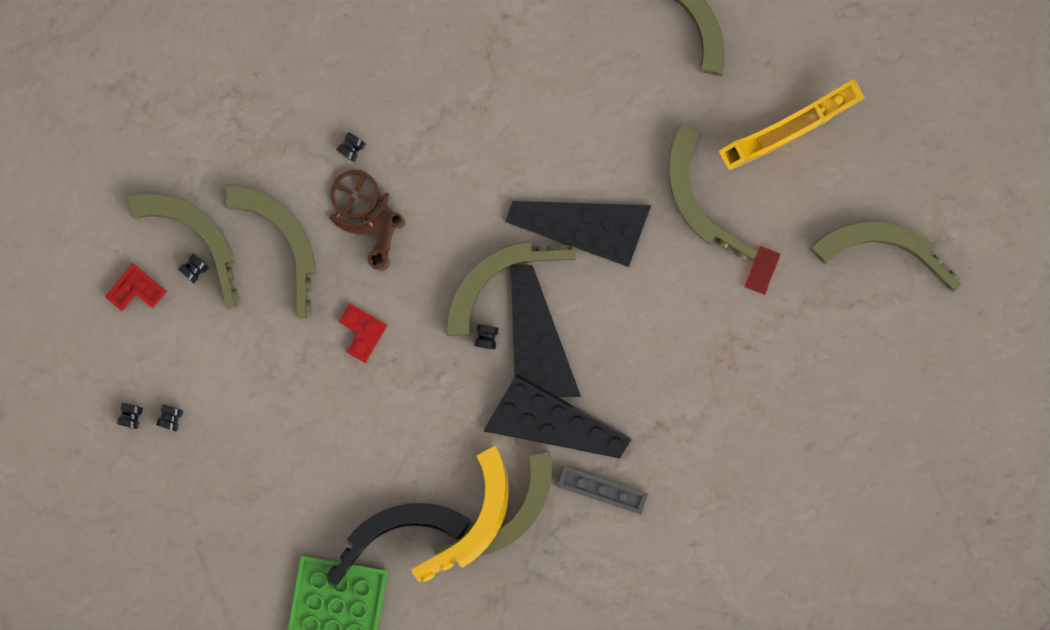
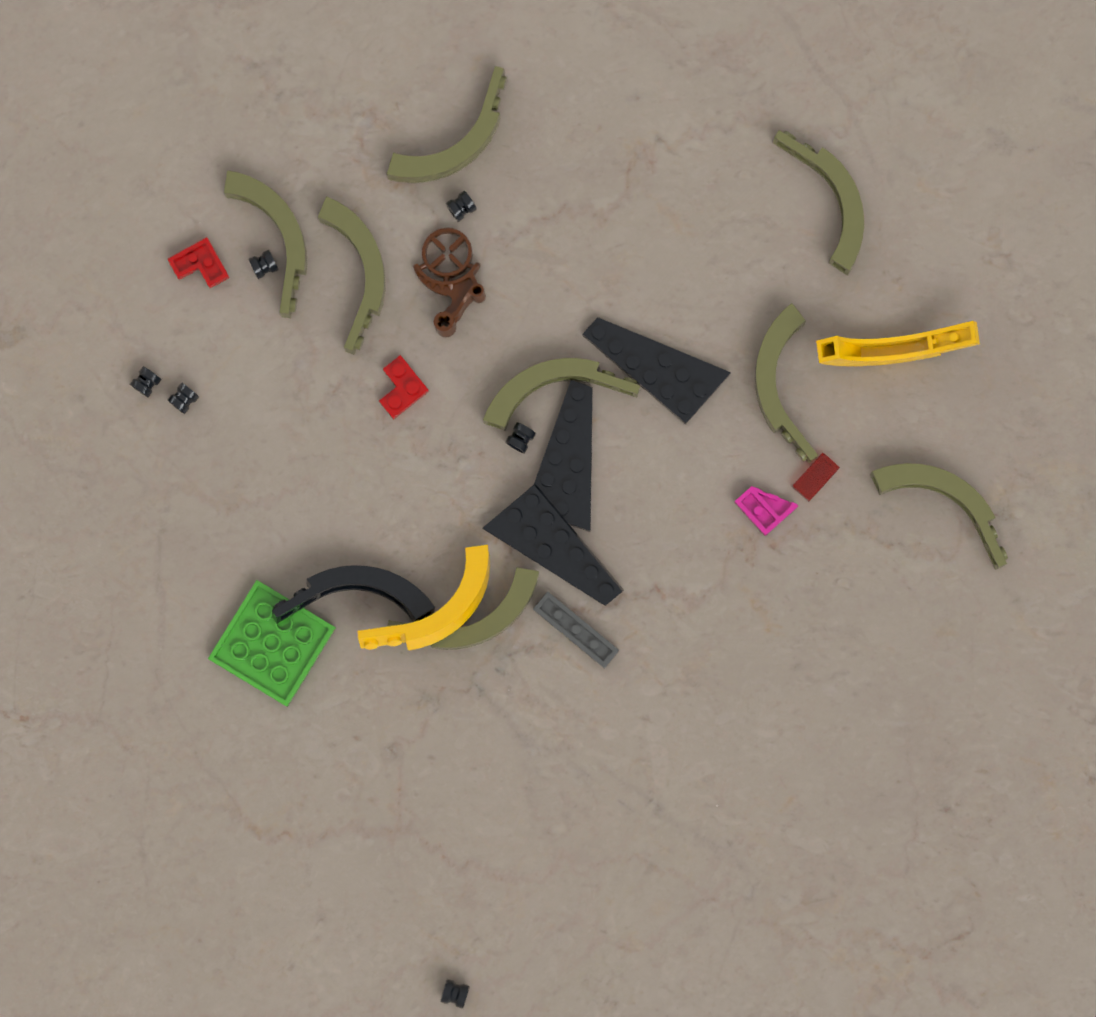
camera: 25 degrees right, 5 degrees down
none -> olive arch [387,66,507,183]
none -> dark pink wing [734,486,798,536]

